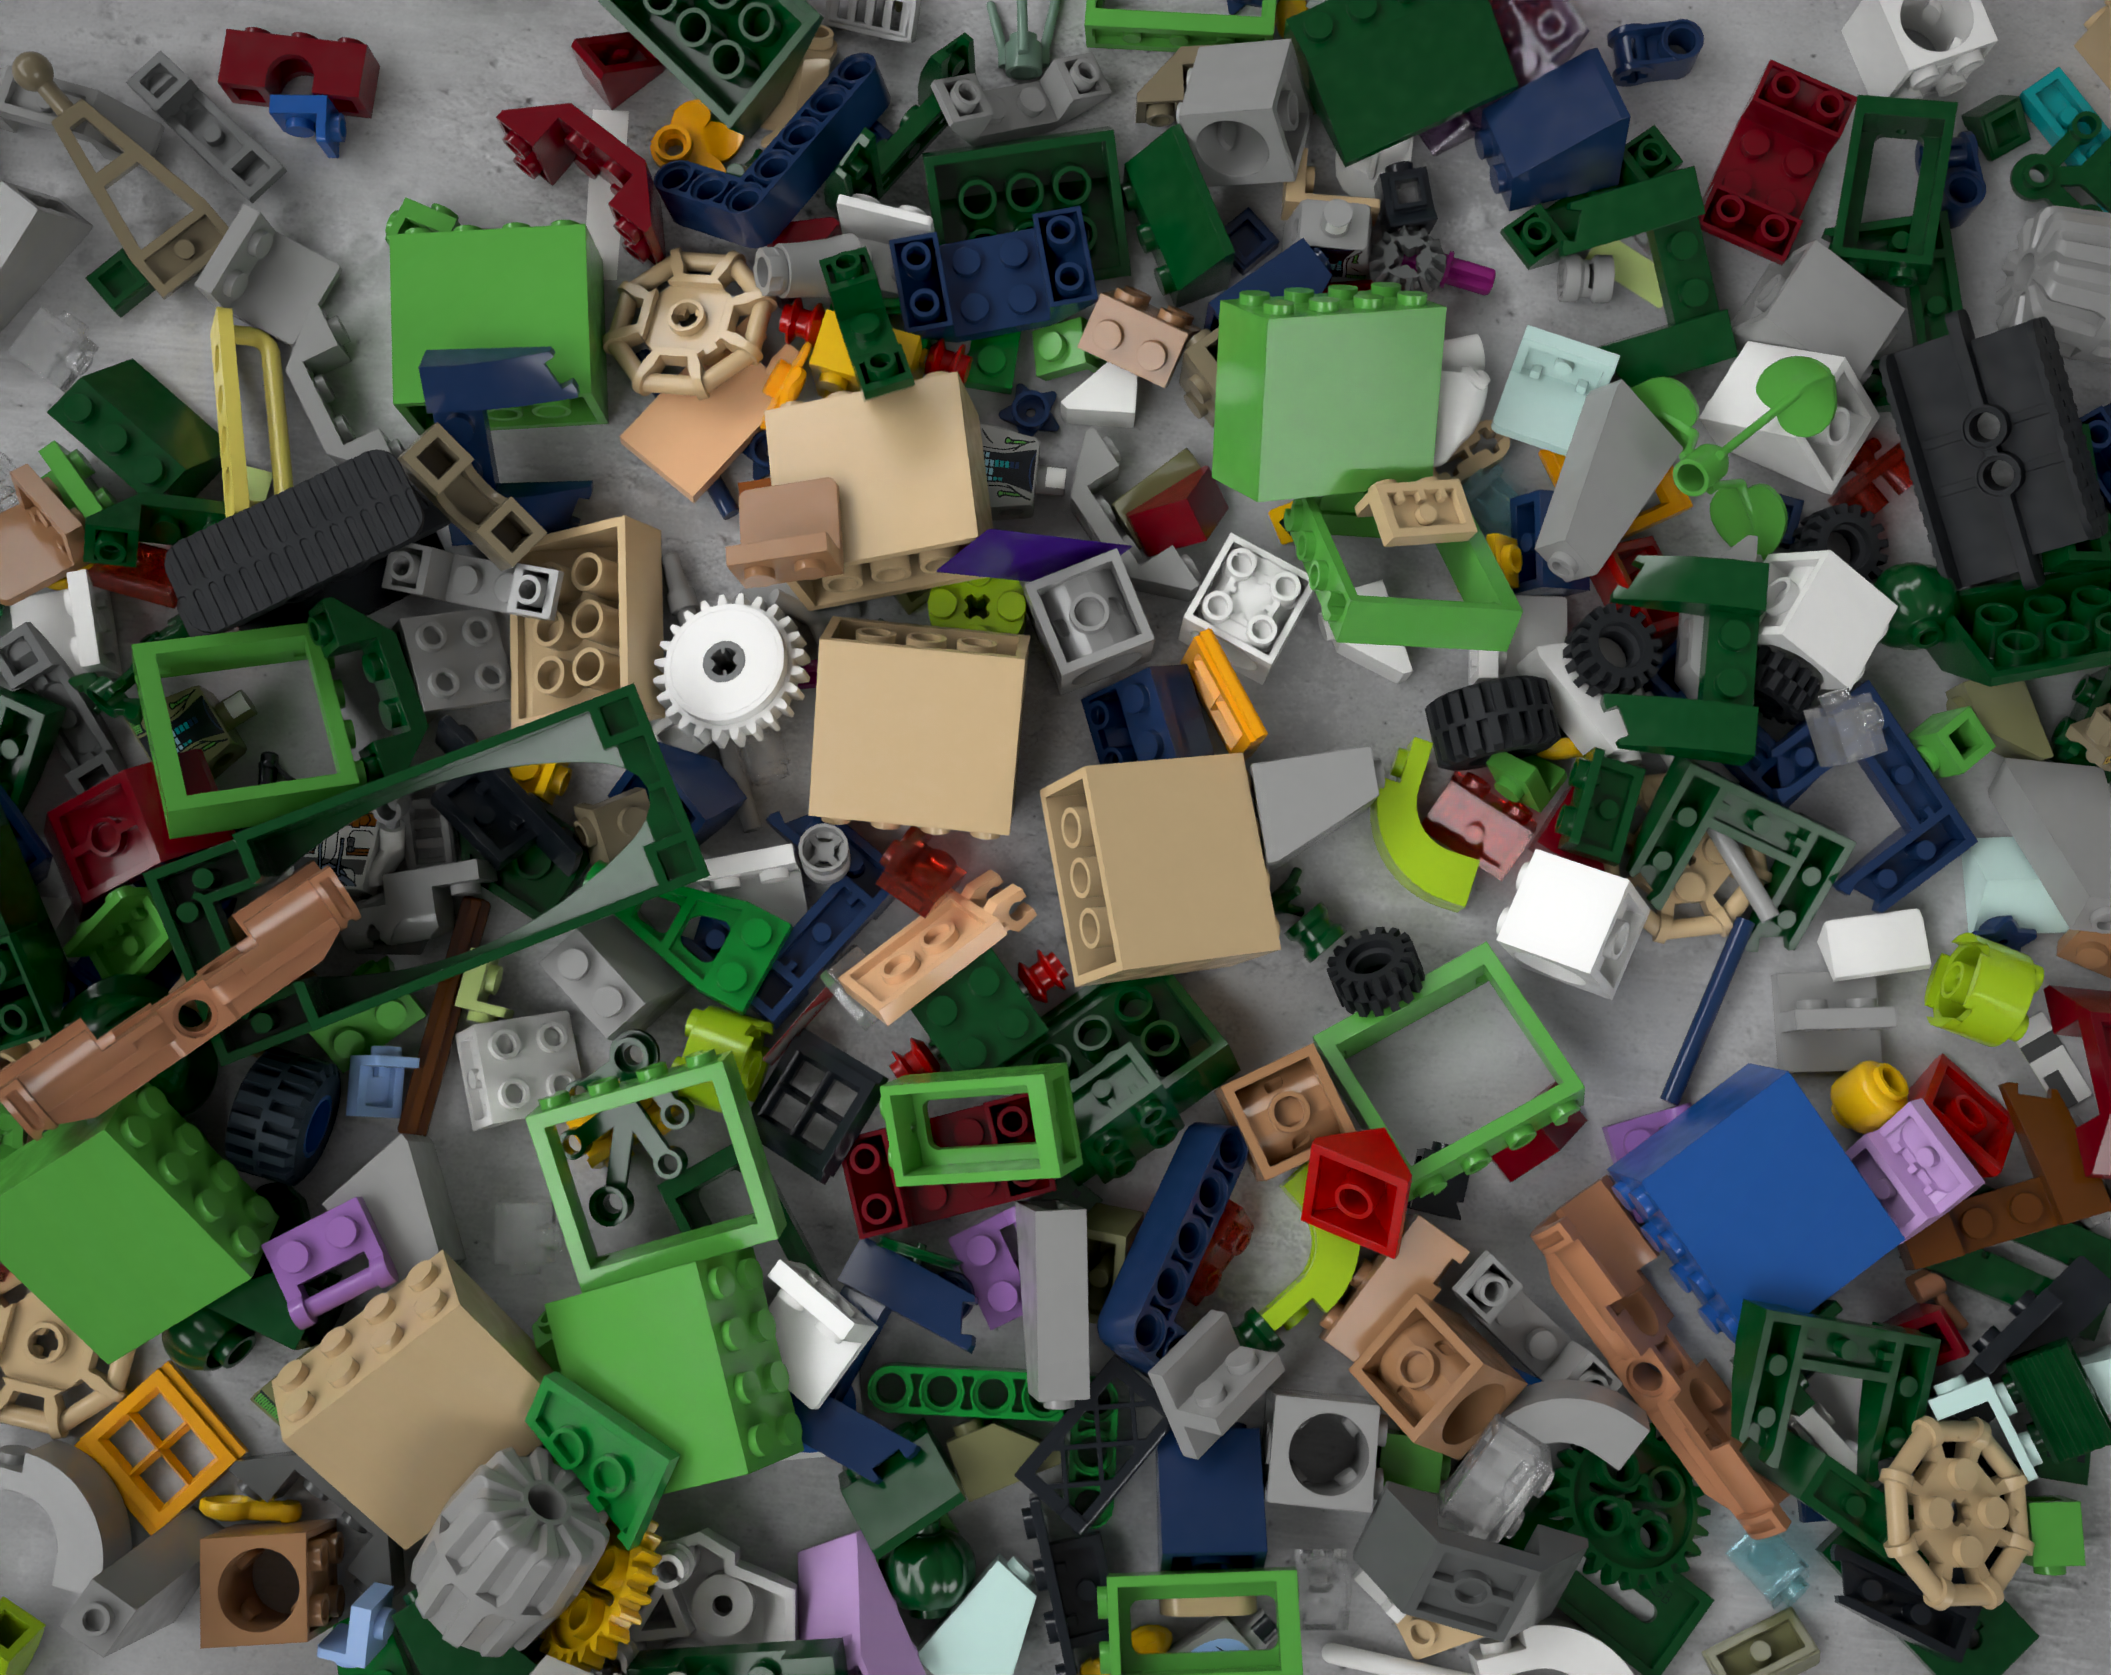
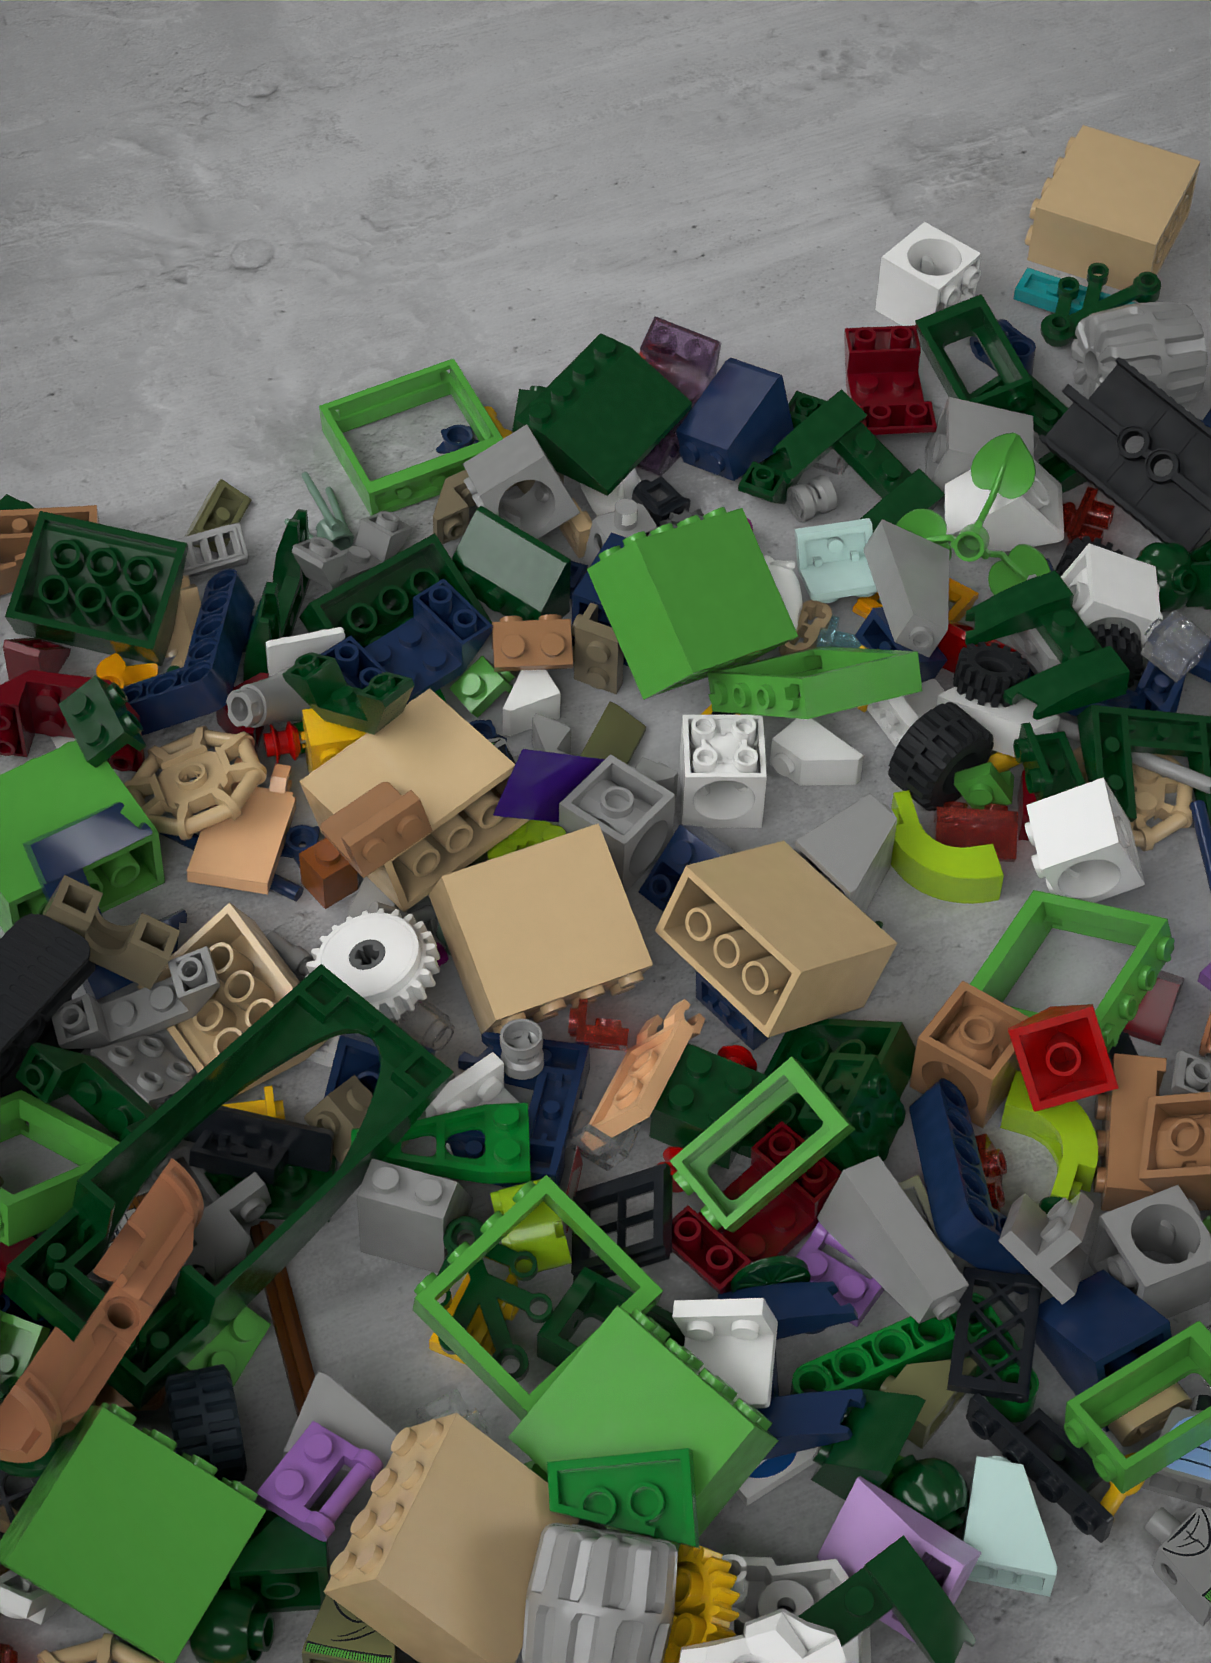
camera: 30 degrees left, 30 degrees down
light blue bracket [346,1046,420,1118] -> none
yellowish green bracket [454,948,515,1023] -> none
white bracket [455,1011,585,1132] -> none
light orange plate [760,342,812,431] -> none
dark red slope [1125,465,1229,557] -> none
light orange piece [1180,628,1268,761] -> none
dark green wheel [1284,902,1347,963] -> none
black tyre [1327,927,1425,1017] -> none
tan bracket [1354,476,1478,547] -> none
yellowish green sticker [1585,240,1663,308] -> none
dark blue piece [1607,19,1704,87] -> none
dark green slope [1961,95,2031,161] -> none
none -> dark green bracket [58,675,146,768]

